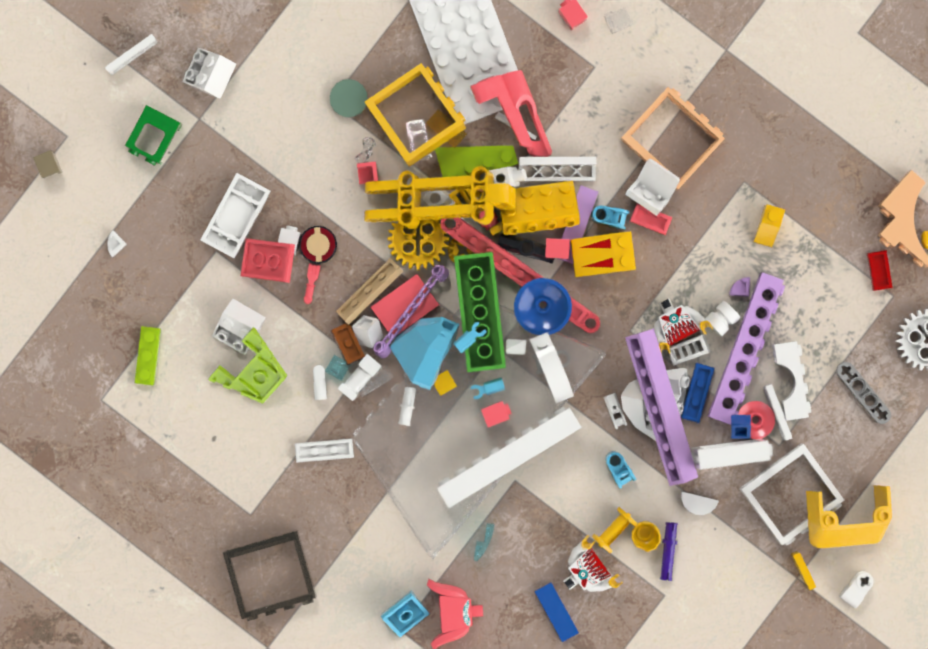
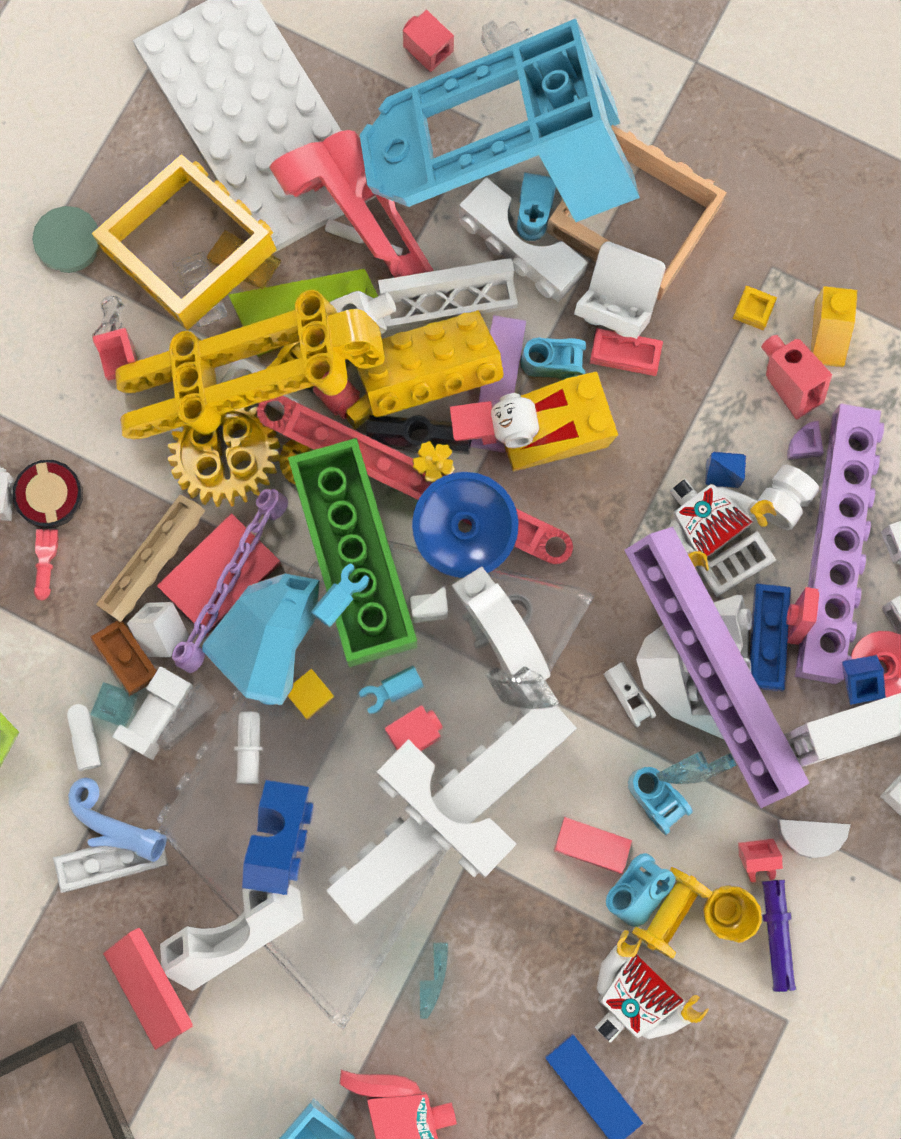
camera: 10 degrees left, 10 degrees down
none -> light blue plant [68,778,167,862]
none -> coral tile [103,928,193,1050]
none -> white arch [160,885,304,991]
none -> blue arch [242,780,314,895]
none -> medium azure bracket [360,18,640,222]
none -> white arch [377,739,516,878]
none -> yellow plant [412,441,455,483]
none -> white arch [459,177,588,303]
none -> clear slope [485,666,559,709]
none -> white head [491,393,539,448]
none -> medium azure piece [517,172,556,241]
none -> coral slope [553,817,632,874]
none -> medium azure piece [606,853,675,927]
none -> clear light blue slope [656,751,737,784]
none -> blue slope [705,452,746,488]
none -> yellow tile [732,285,777,331]
none -> coral tile [738,839,783,882]
none -> coral torso [761,335,832,420]
none -> coral plate [786,587,819,645]

